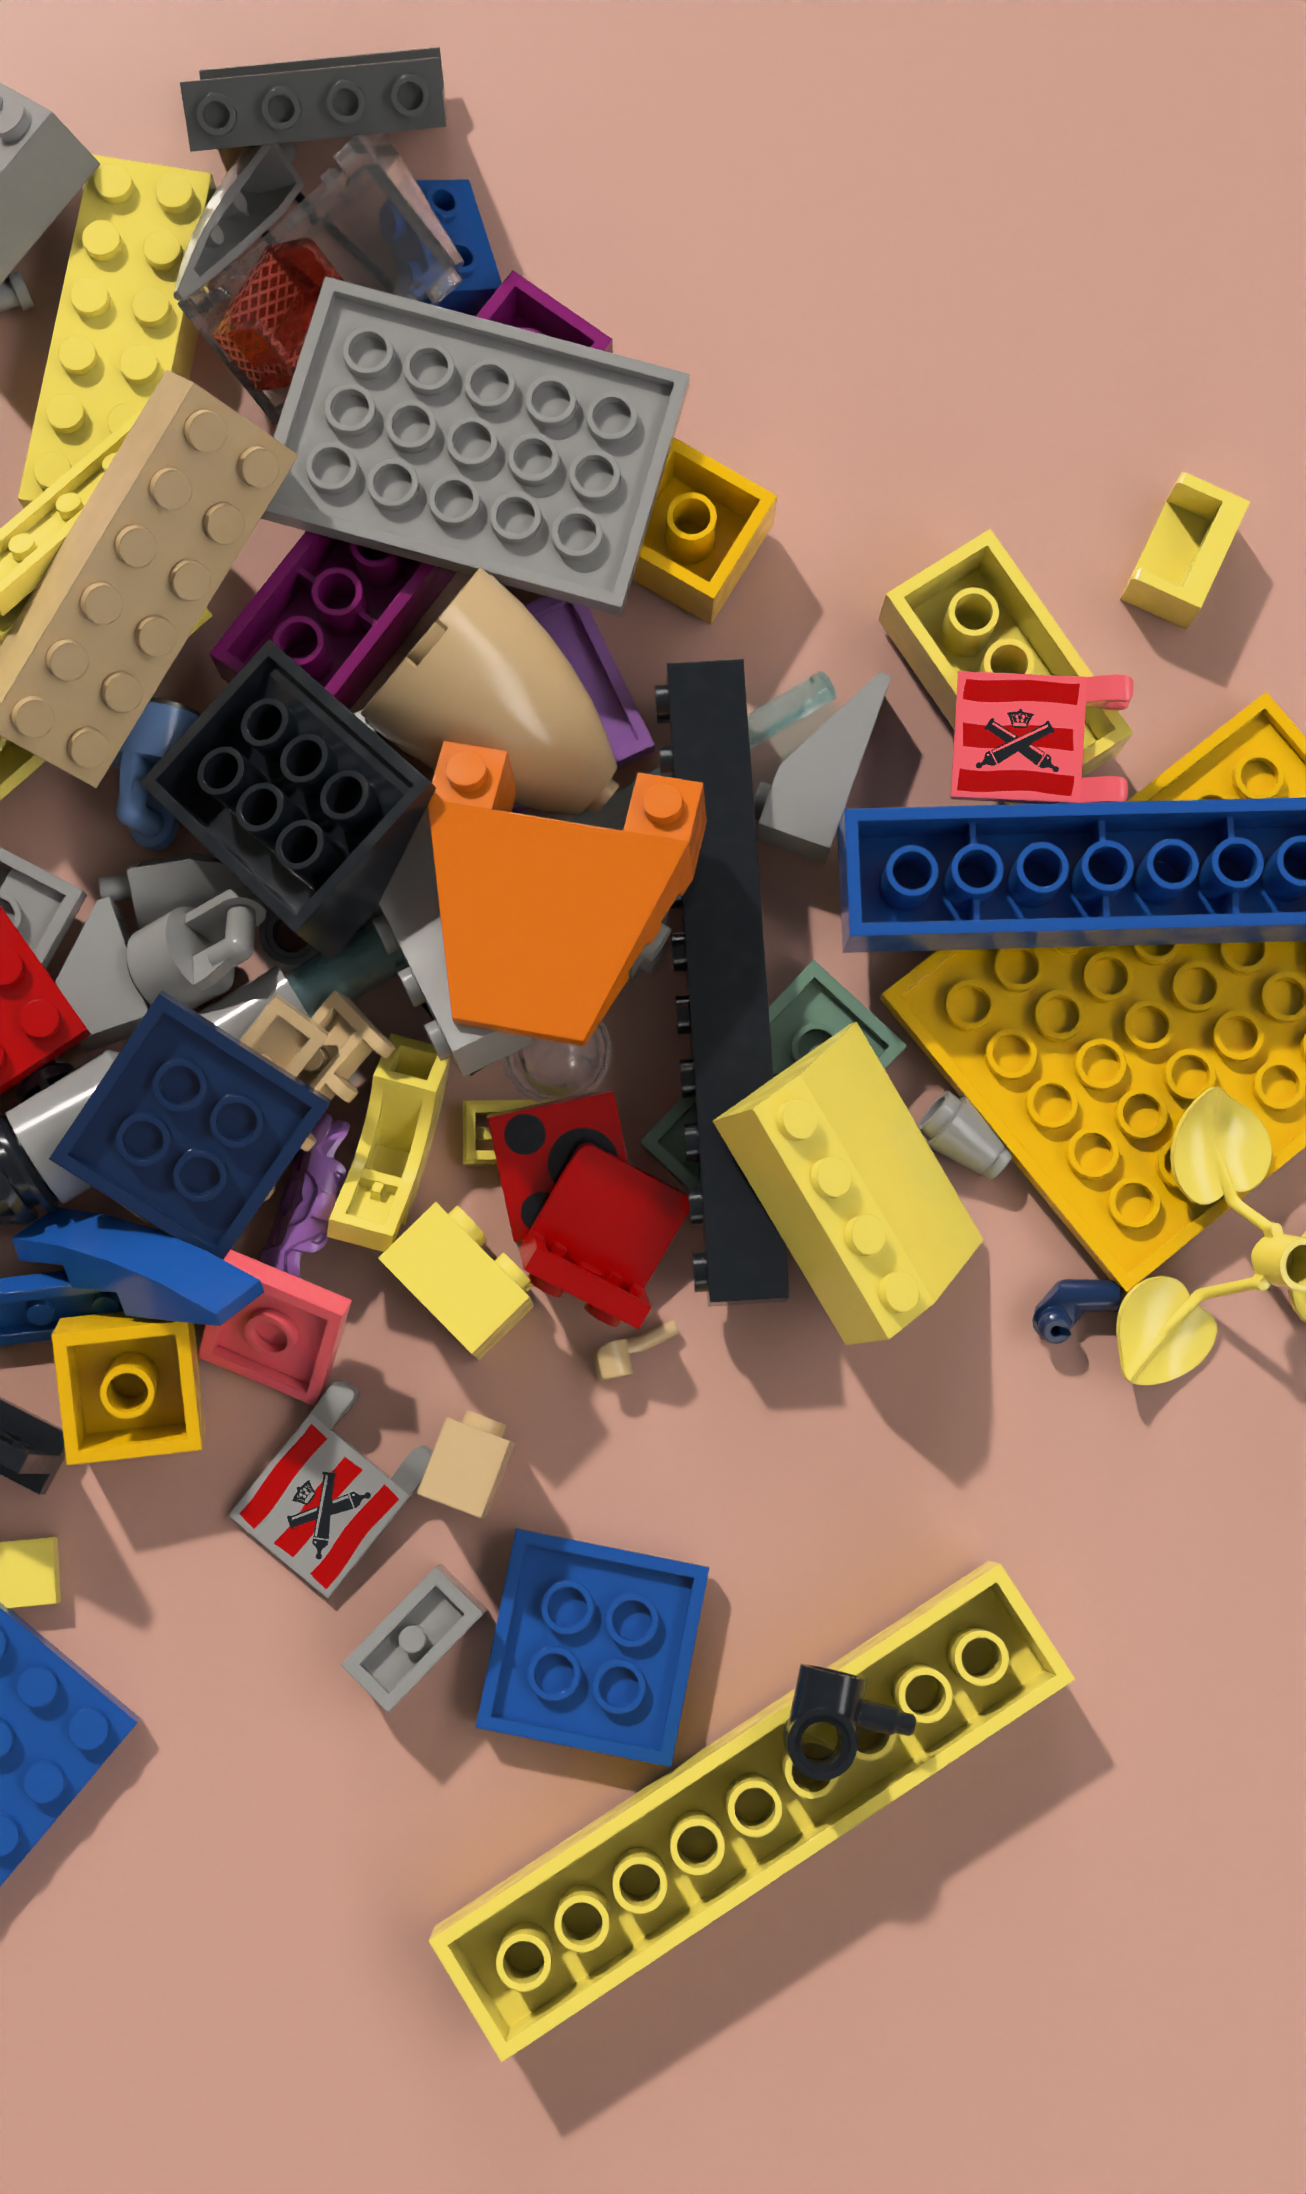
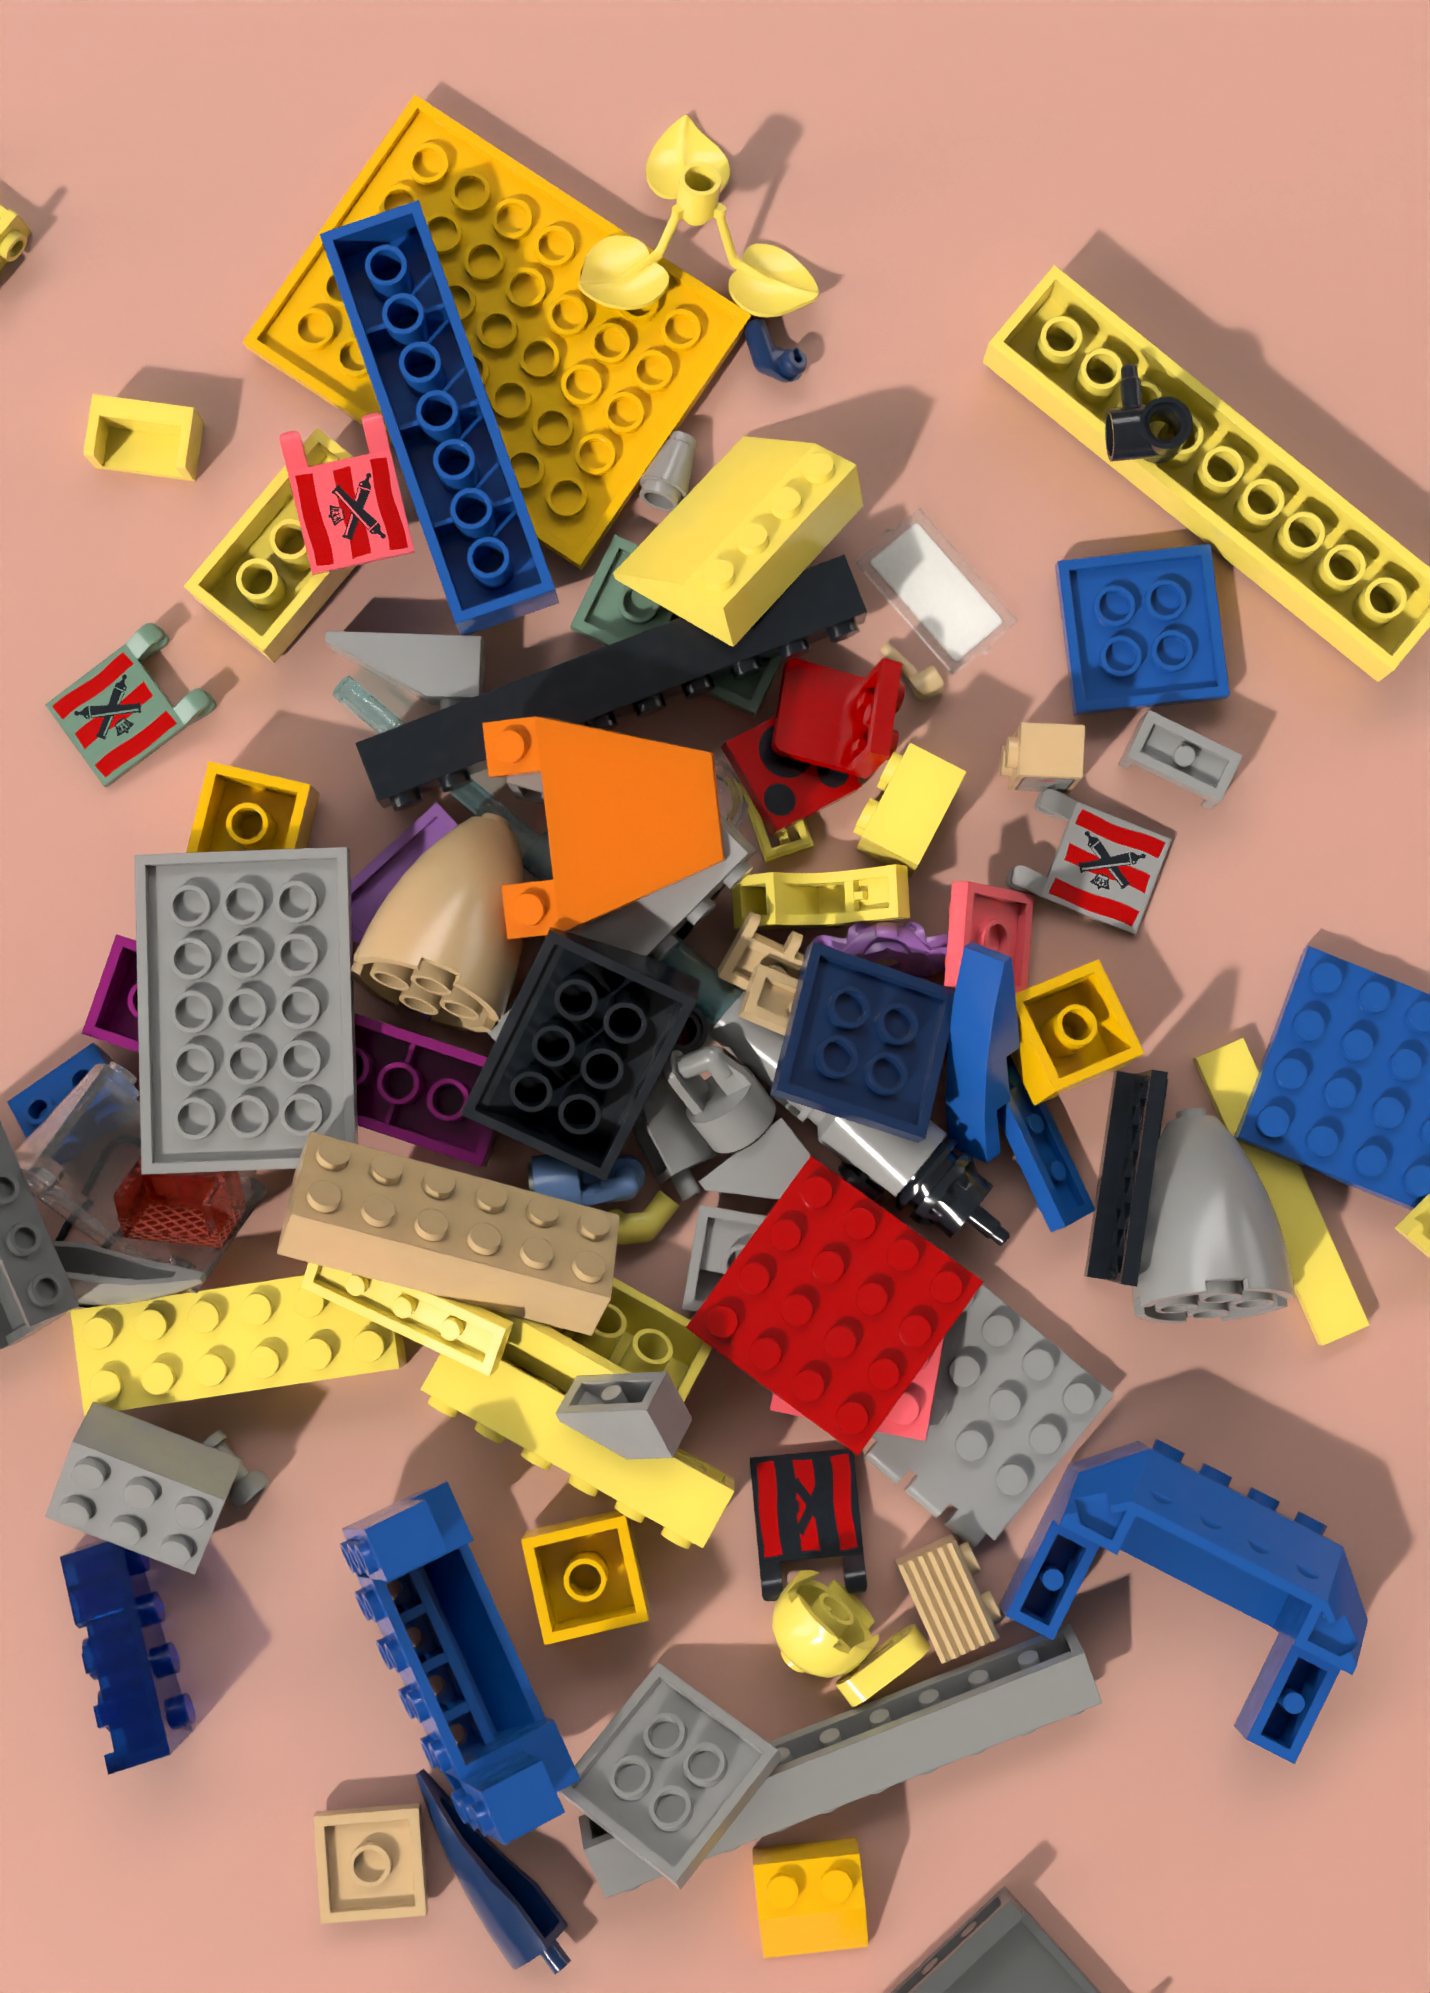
camera: 100 degrees left, 5 degrees up
none -> flag [45,623,216,787]
none -> light yellow arm [608,1190,680,1245]
none -> clear piece [856,508,1018,676]

